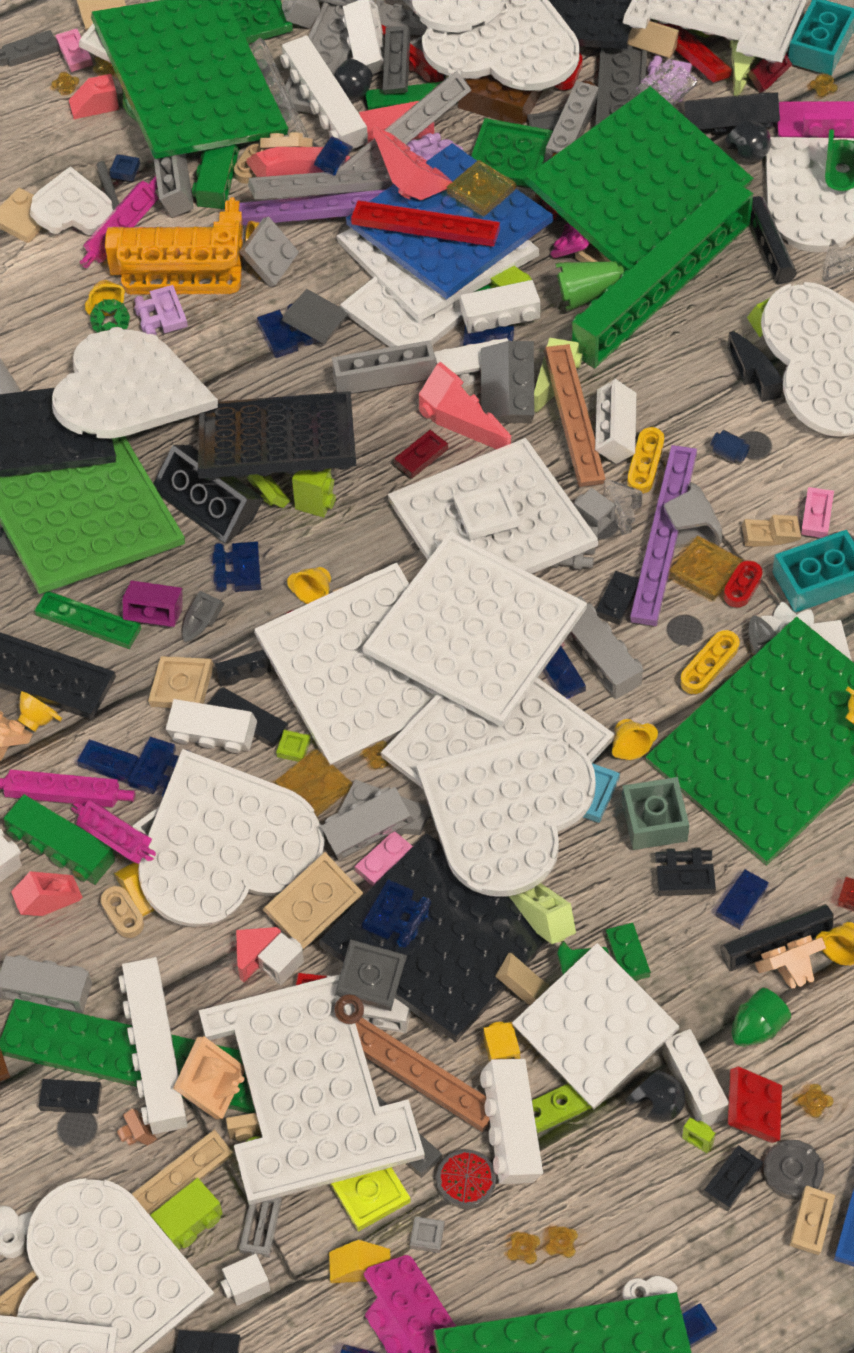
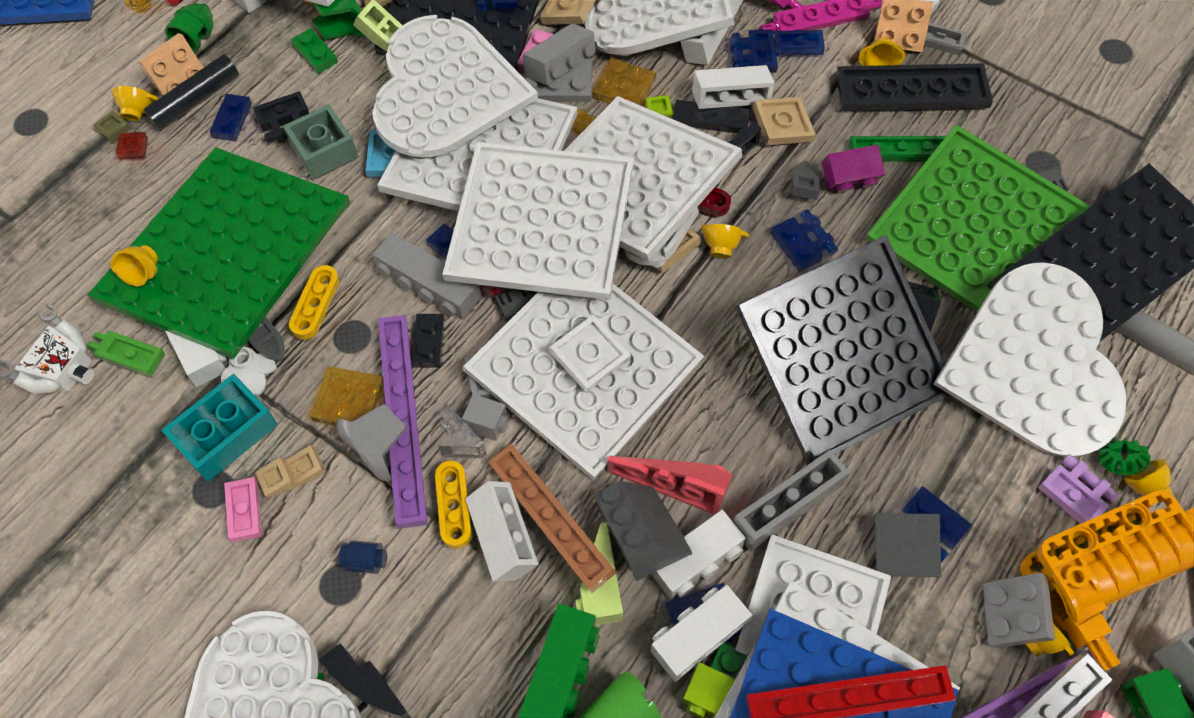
camera: 155 degrees right, 5 degrees up
dark red plate [394,429,448,479] -> none
yellow piece [612,719,658,760] -> none
red plate [724,561,763,608] -> none

